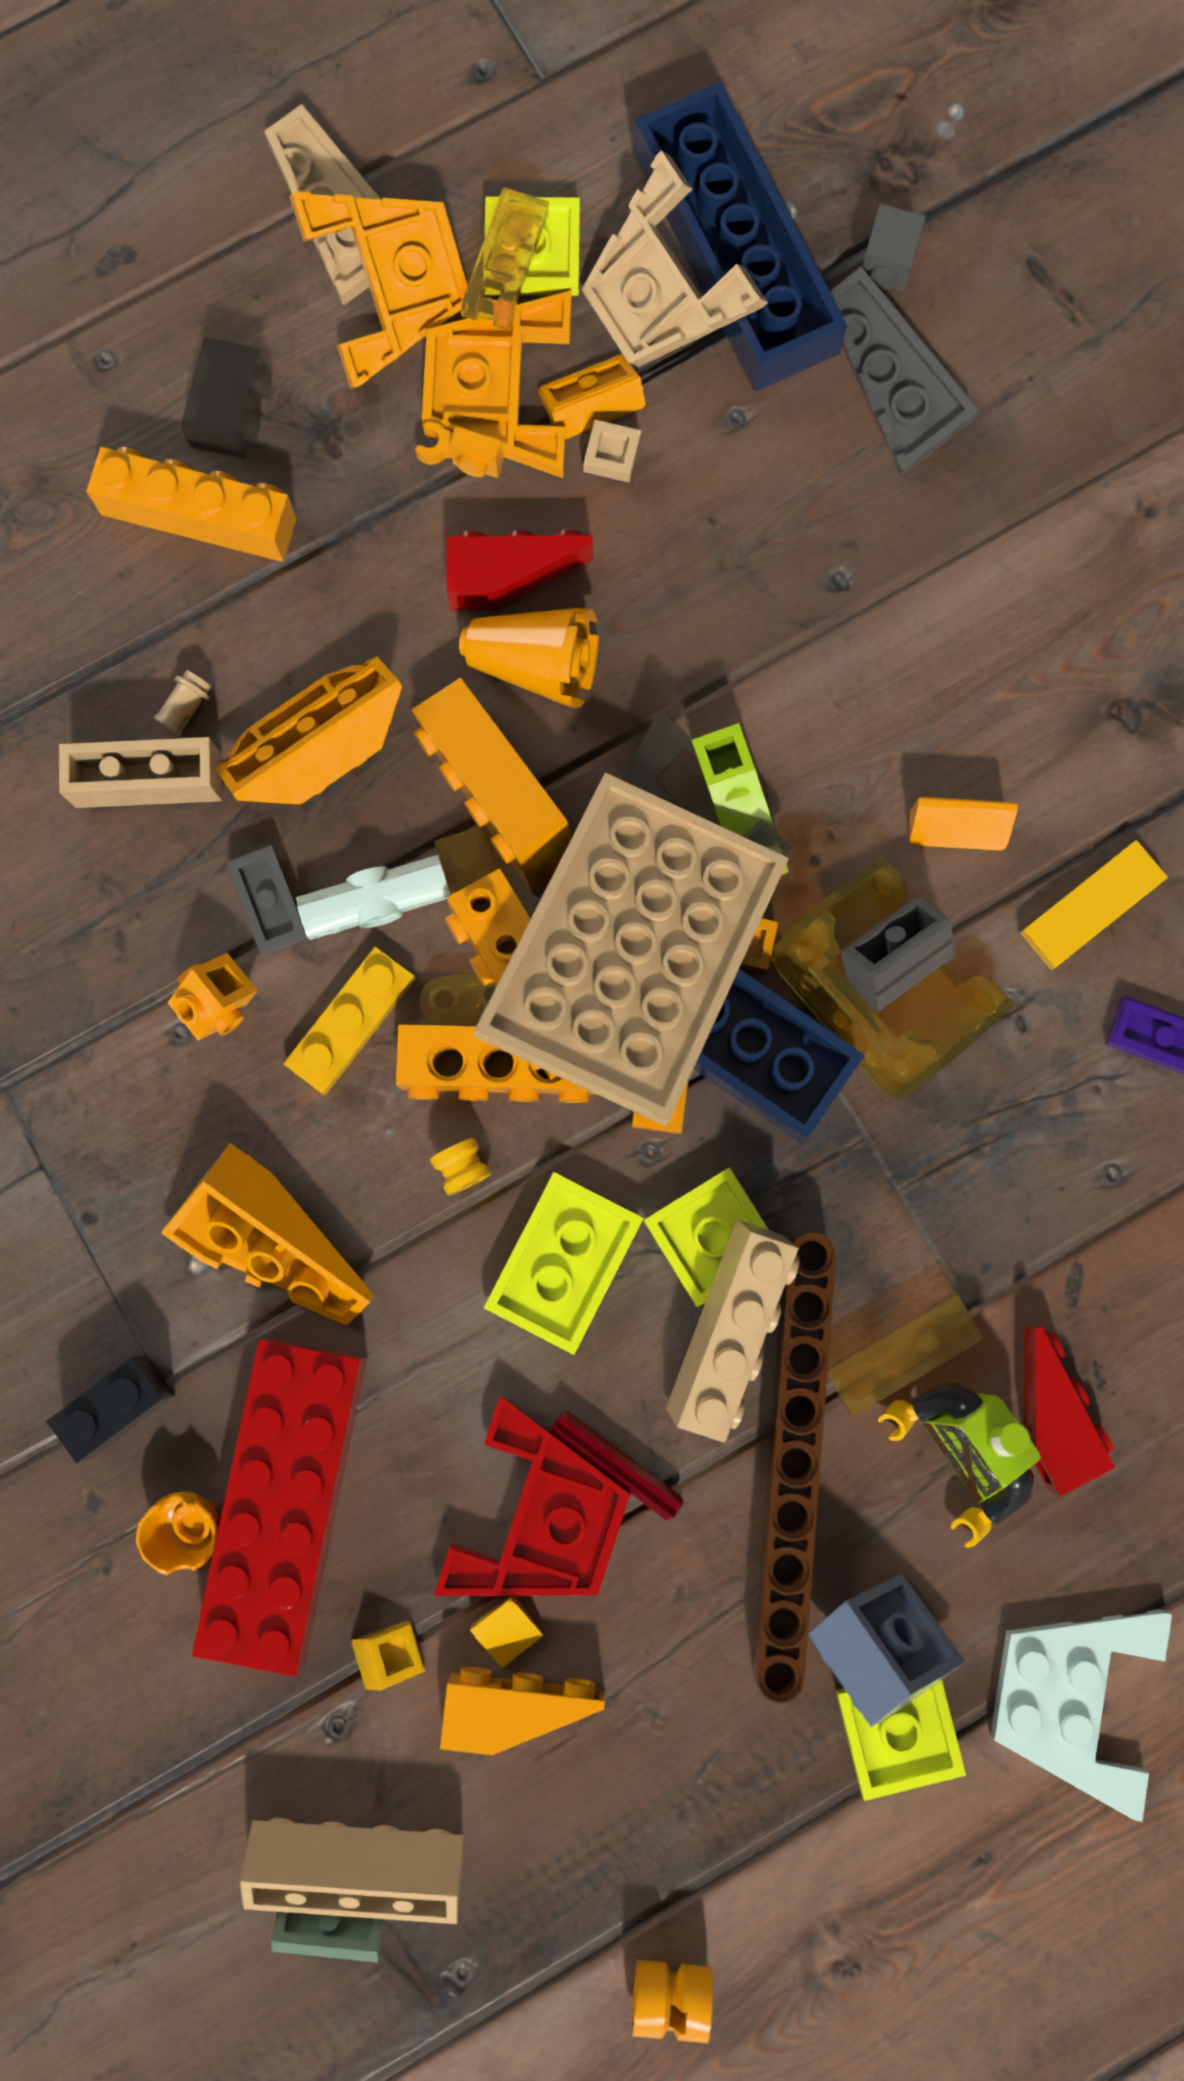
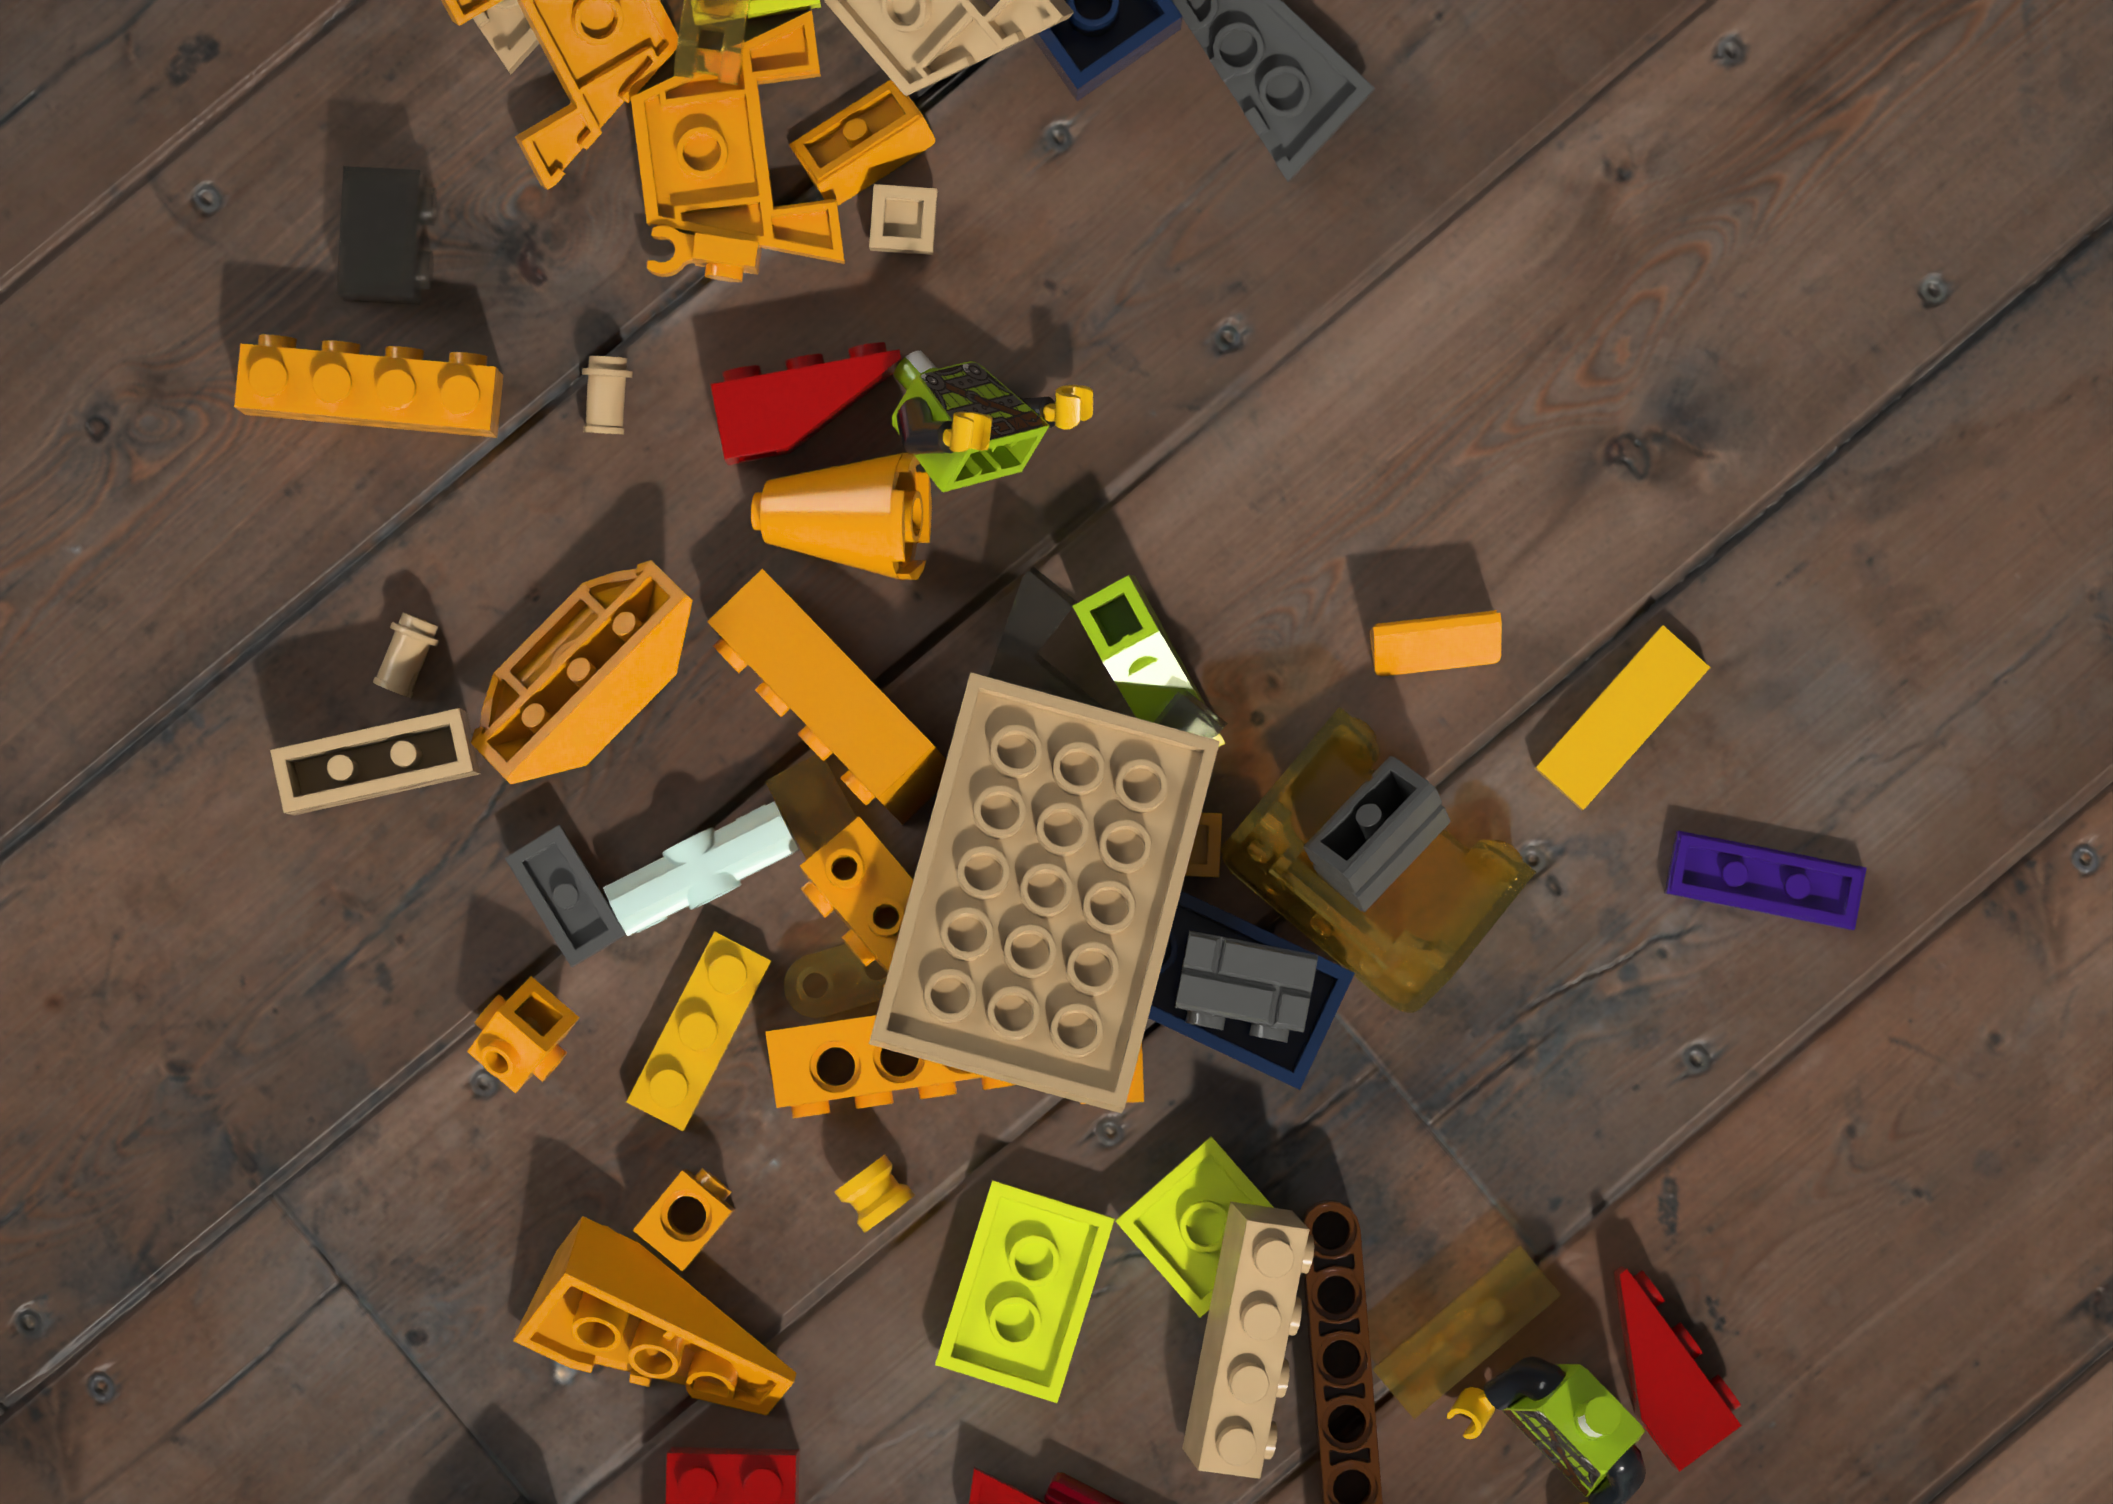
camera: 10 degrees left, 5 degrees up
none -> tan pin [582,356,633,435]
none -> light orange brick [633,1168,735,1271]
none -> torso [892,351,1093,492]
none -> dark grey brick [1174,931,1318,1043]

